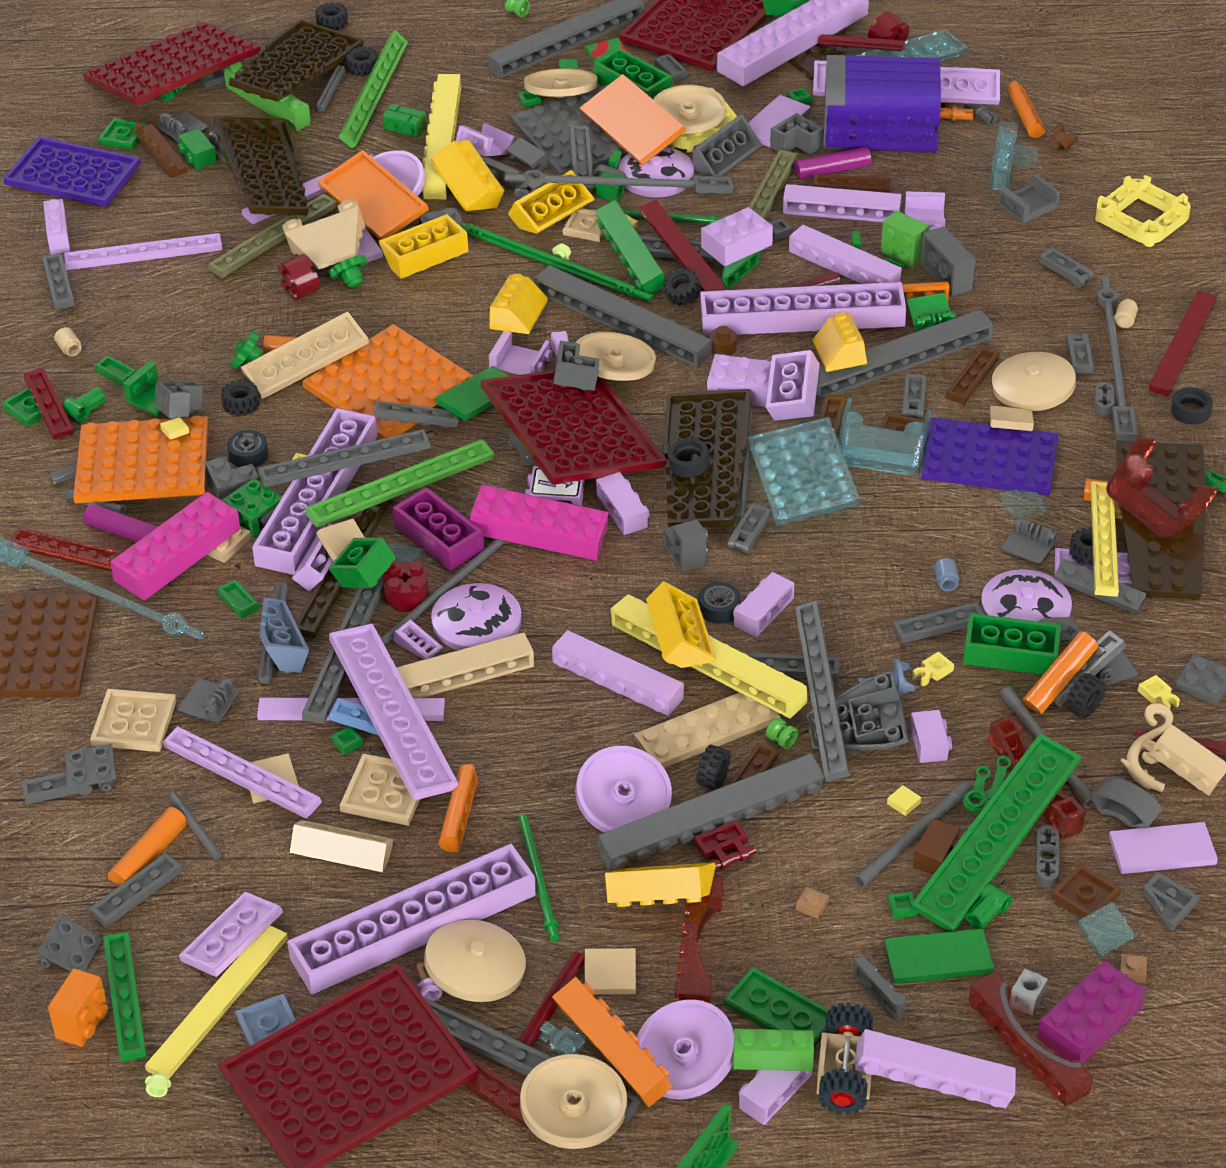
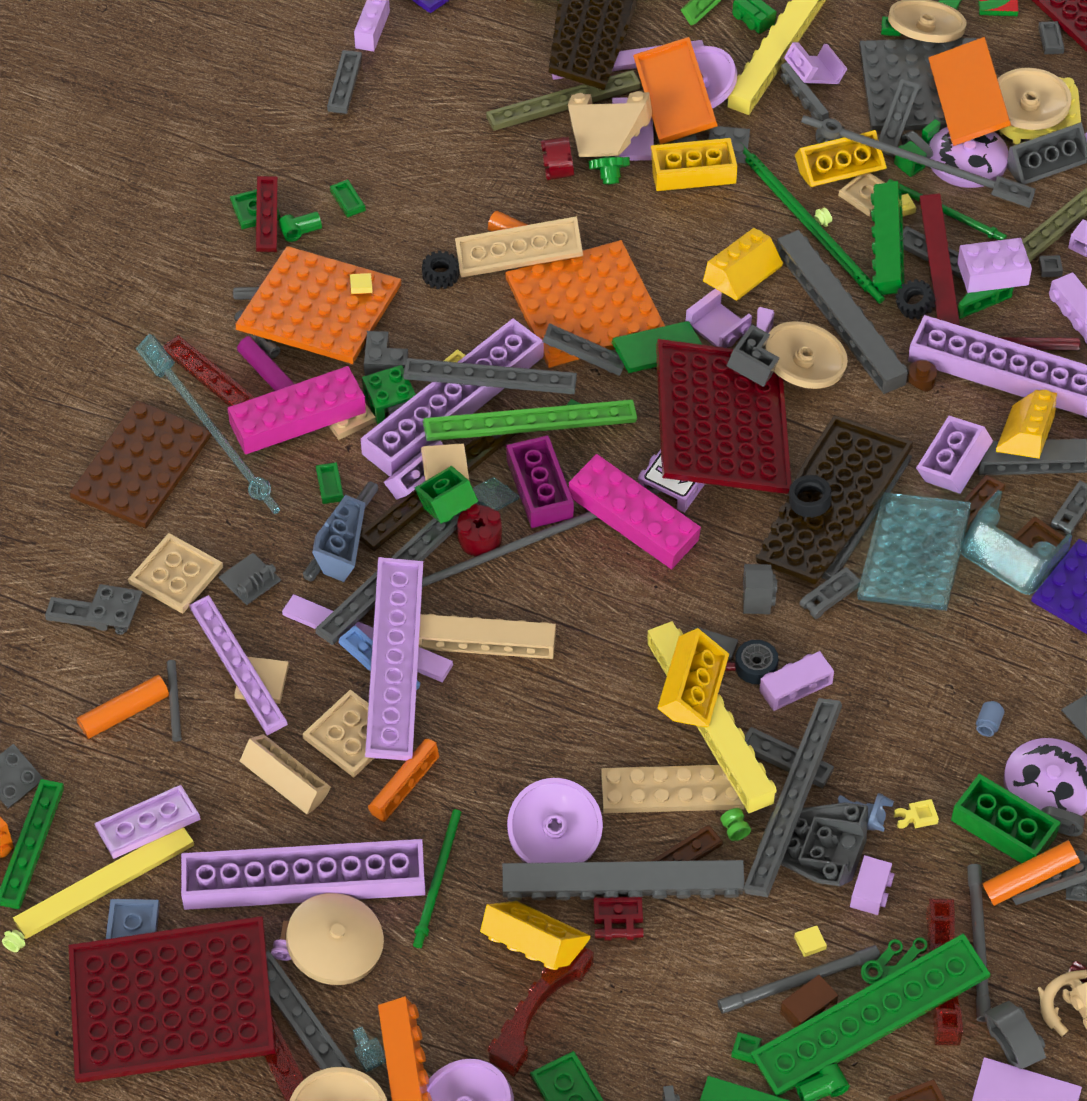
camera: 25 degrees right, 10 degrees up
tan brick [54,327,82,357] -> none
lavender tile [64,233,222,270] -> none
dark grey plate [89,853,183,928] -> none
green bracket [123,361,162,416] -> none
dark grey brick [155,380,203,419] -> none
black wheel [227,430,268,467] -> none
green plant [229,330,265,369] -> none
green tile [331,726,364,756] -> none
lavender slope [393,619,443,660] -> none
yellow slope [430,140,504,211] -> none
lavender dish [431,583,522,651] -> none
dark grey hinge [506,138,549,172] -> none
dark red axle [518,951,585,1047] -> none
lavender brick [552,630,684,716] -> none
tan tile [585,948,636,995] -> none
green brick [594,48,672,99] -> none
lavender brick [596,472,650,535] -> none
black tyre [696,745,731,790] -> none
lavender brick [707,354,771,407] -> none
medium nougat plate [796,887,829,919] -> none
dark grey plate [892,602,984,644] -> none
dark grey beam [1035,825,1059,887] -> none
black tyre [1065,673,1106,718] -> none

